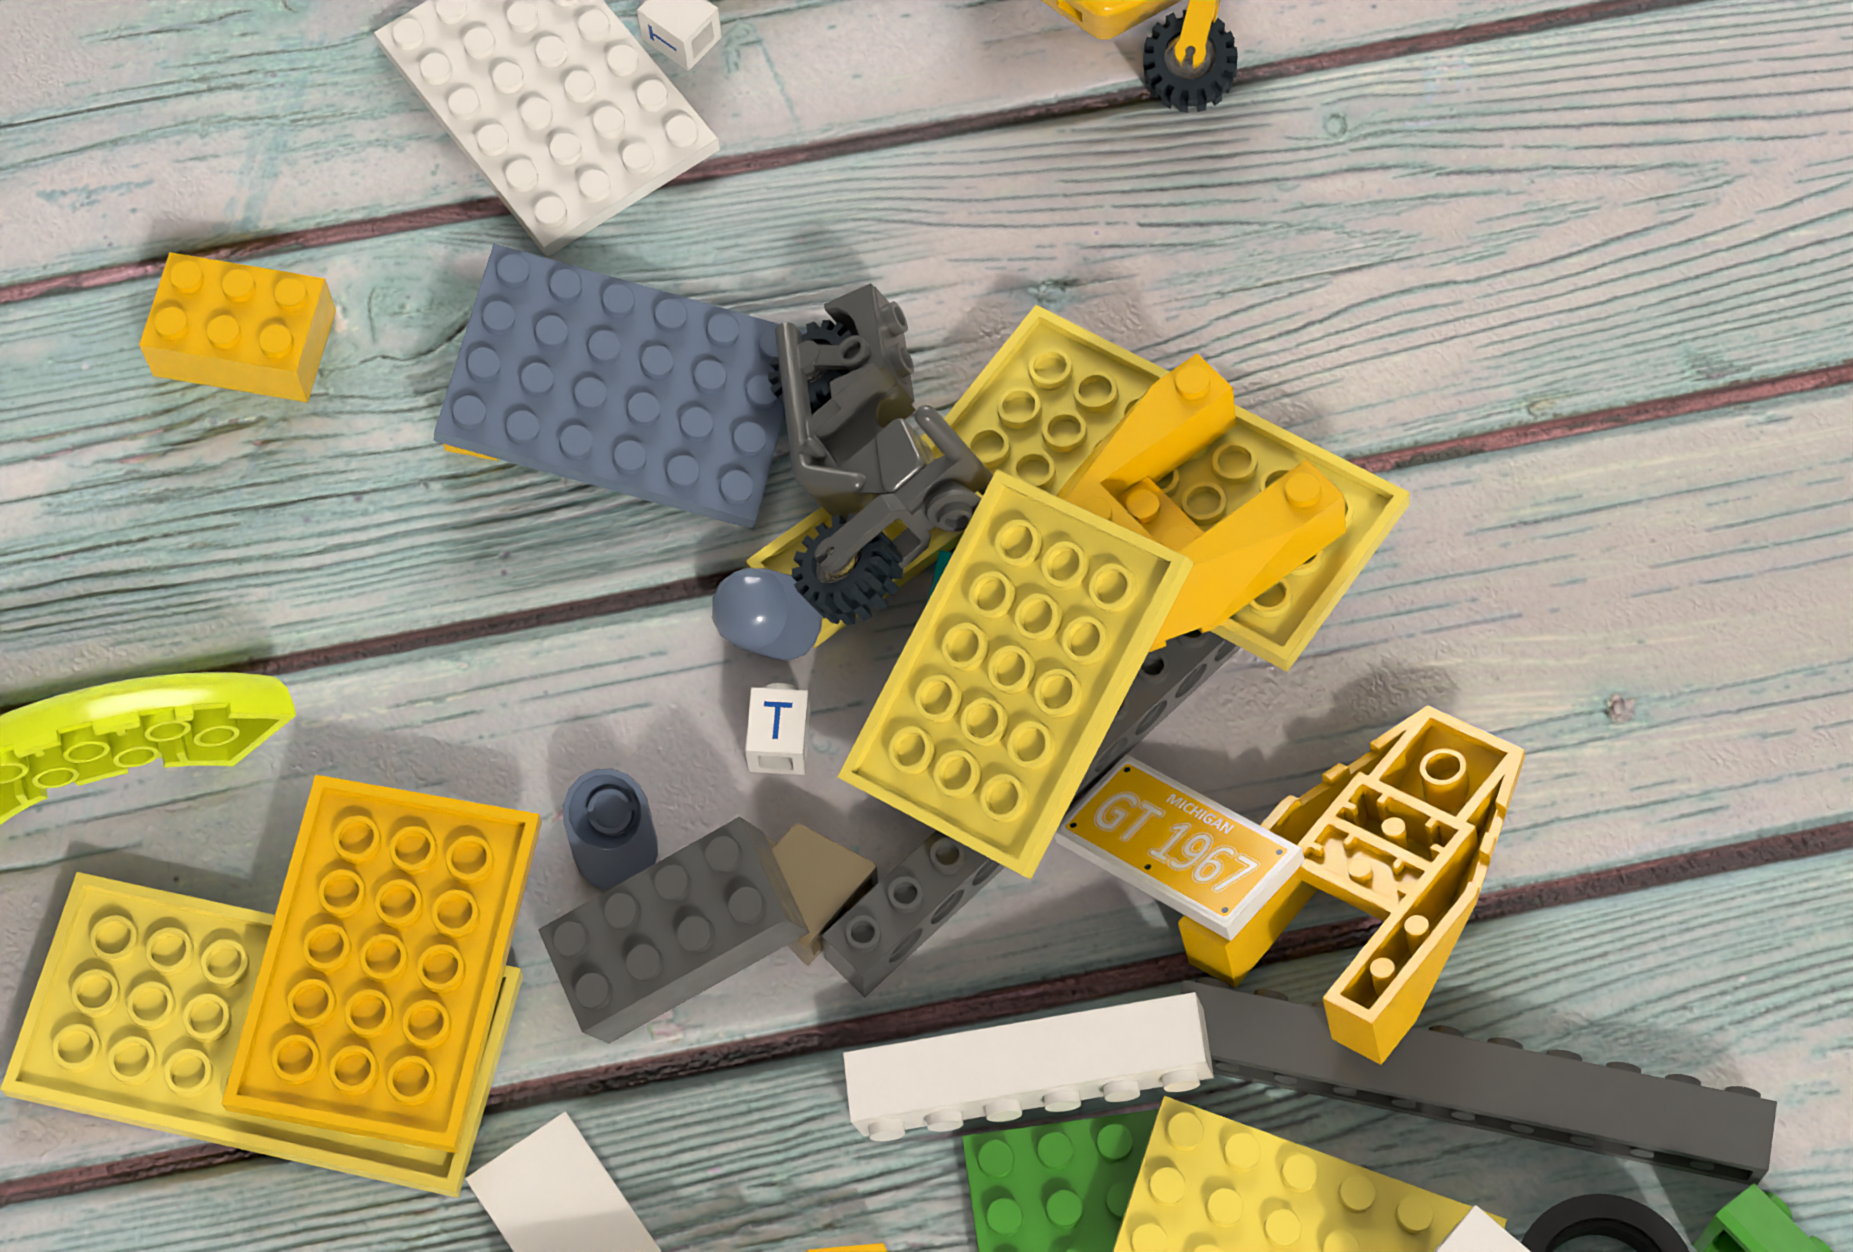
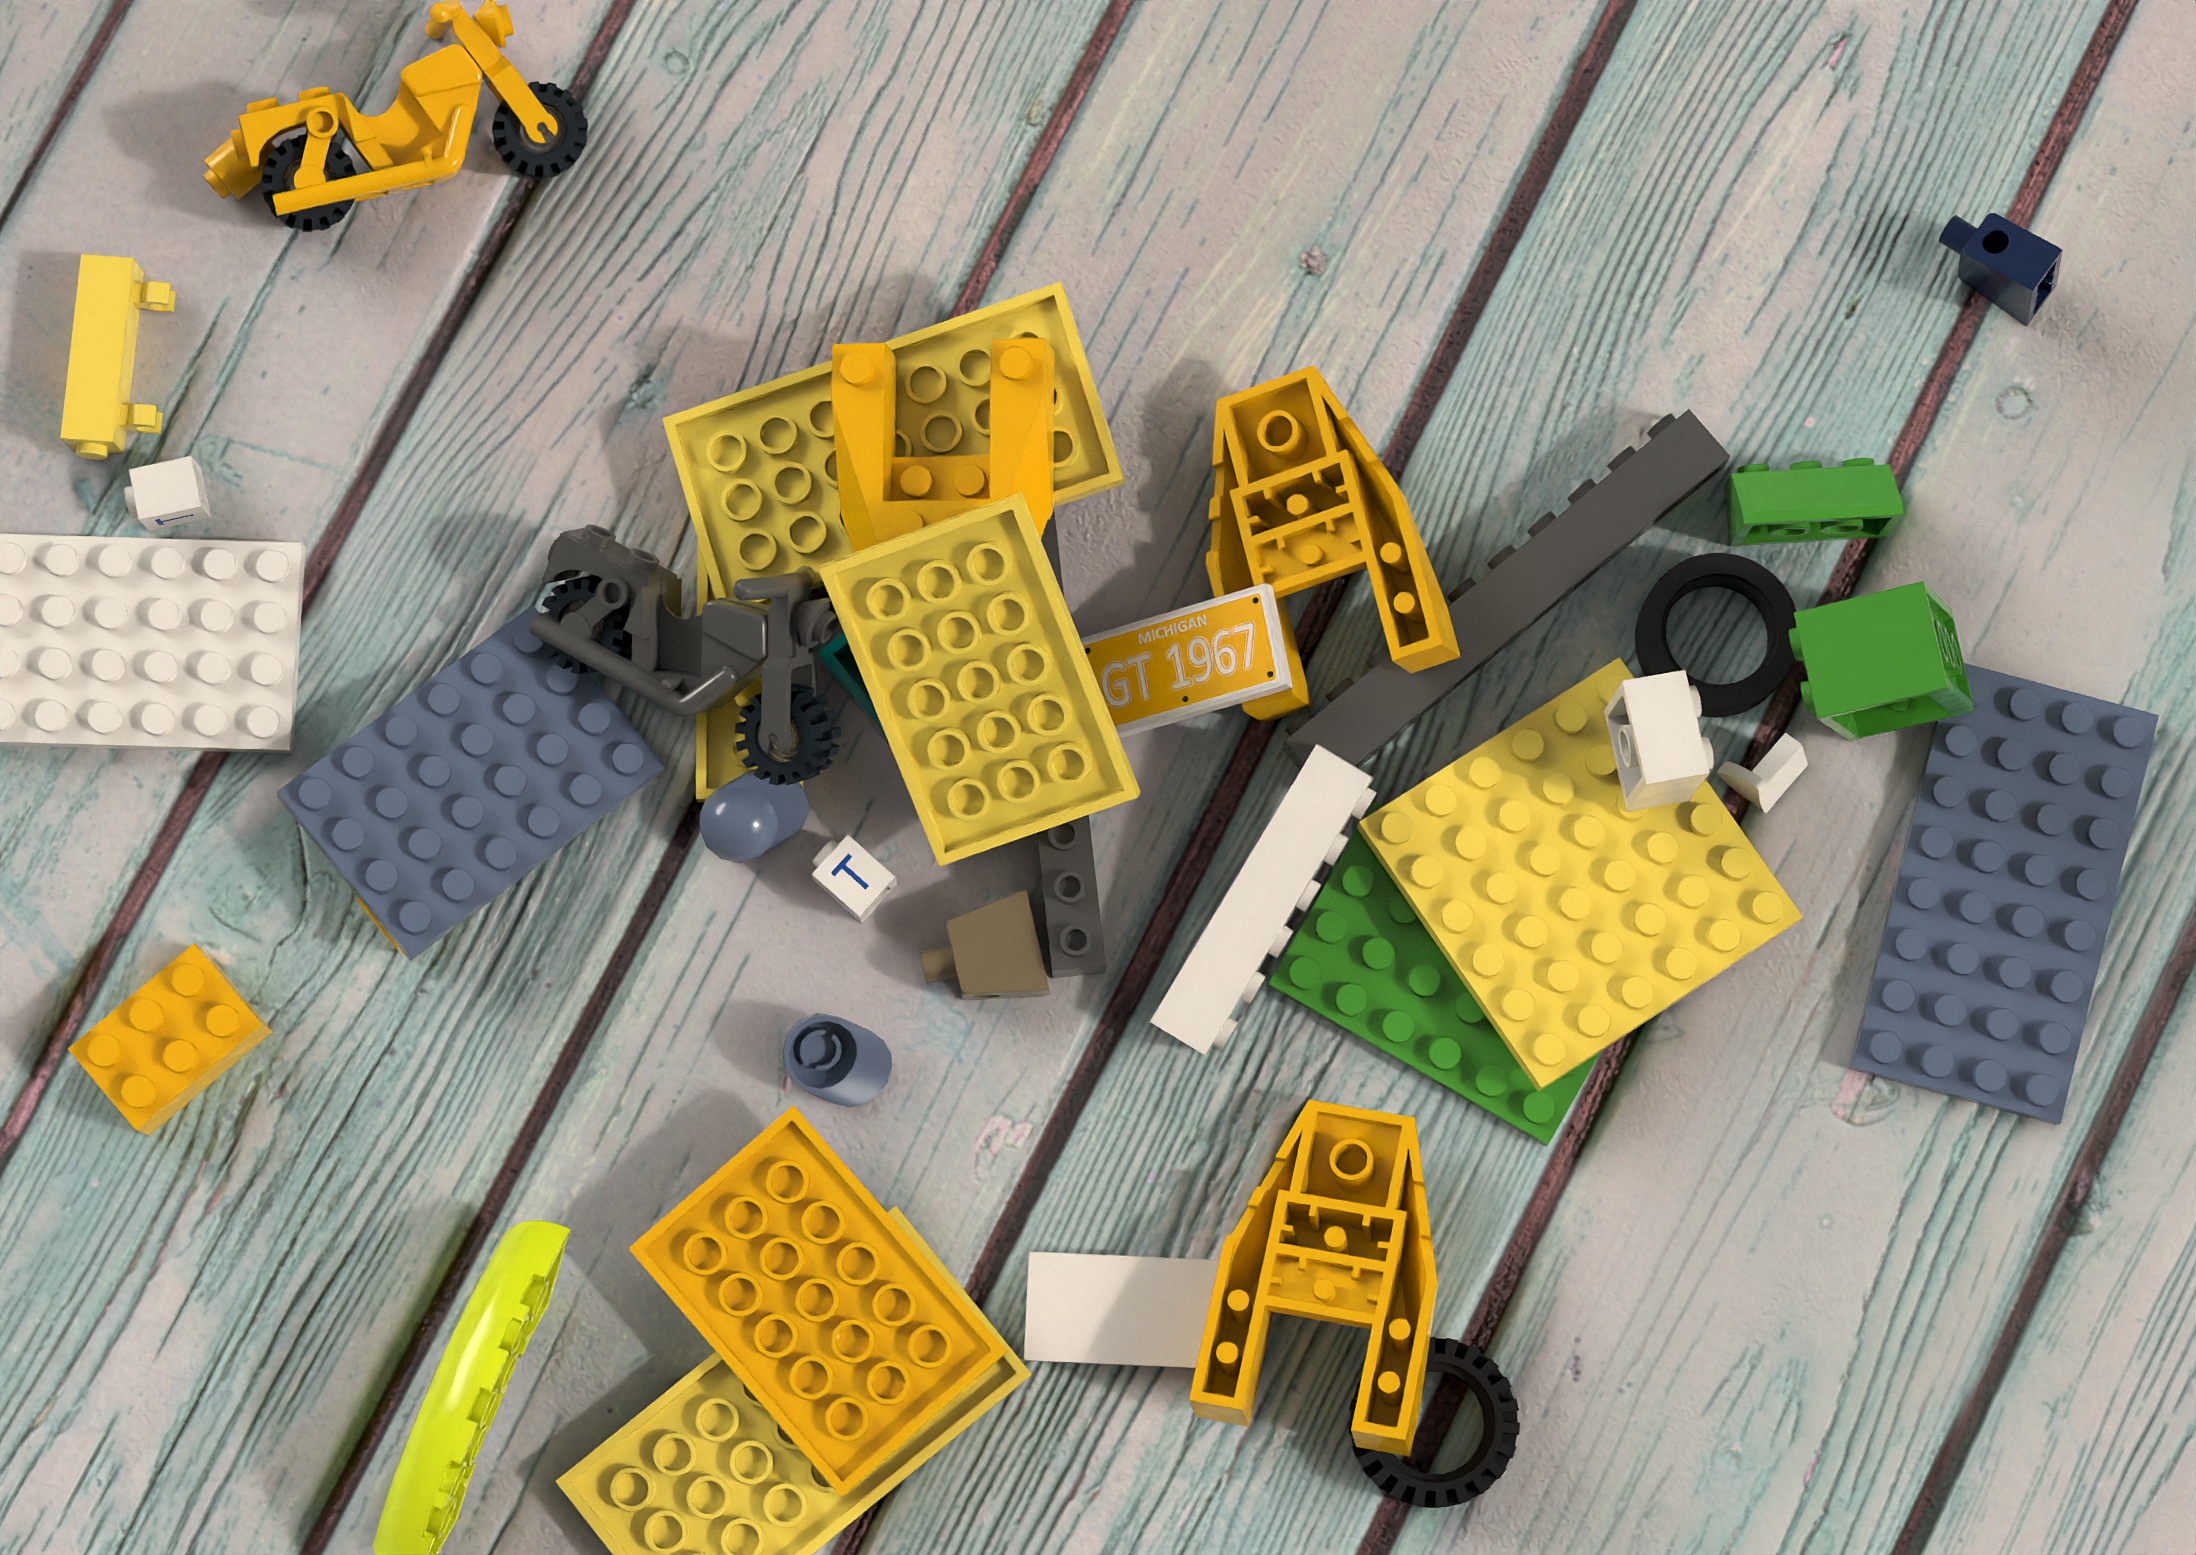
camera: 55 degrees left, 15 degrees up
dark grey brick [538,816,810,1044] -> none

